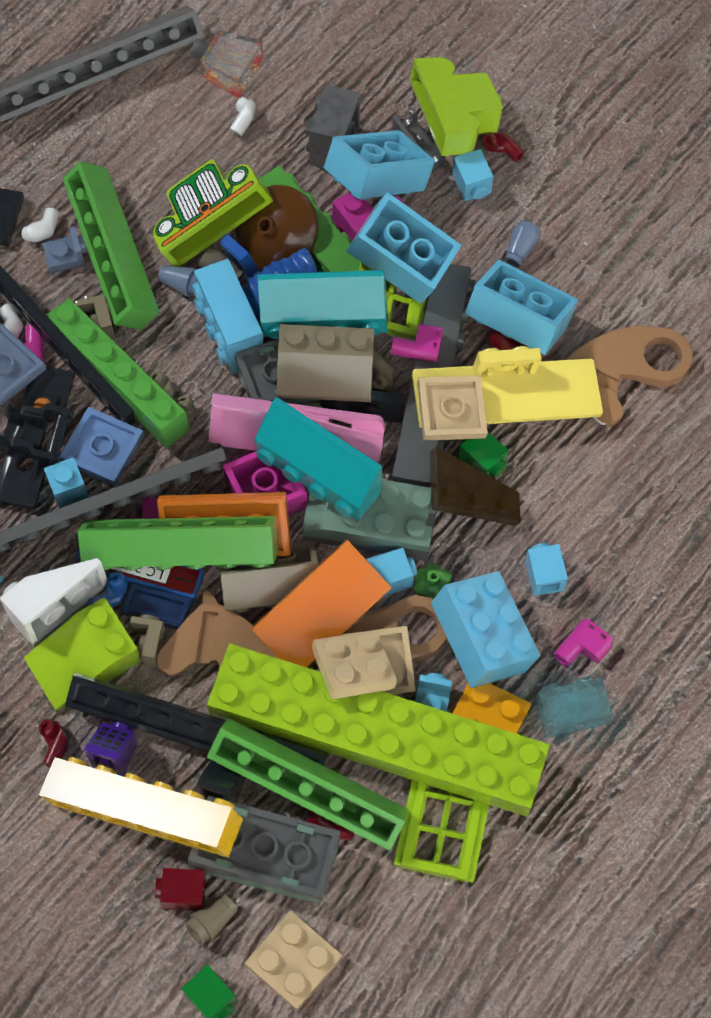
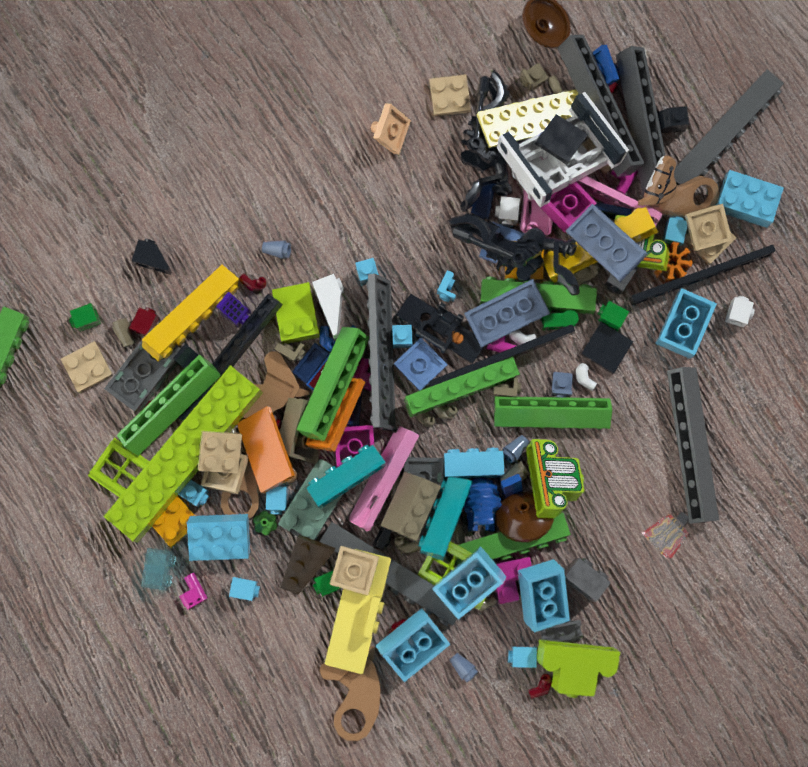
camera: 110 degrees right, 15 degrees up
white arm [230,97,256,137] -> none
dark pink piece [391,323,443,363] -> none
none -> black slope [131,238,172,275]

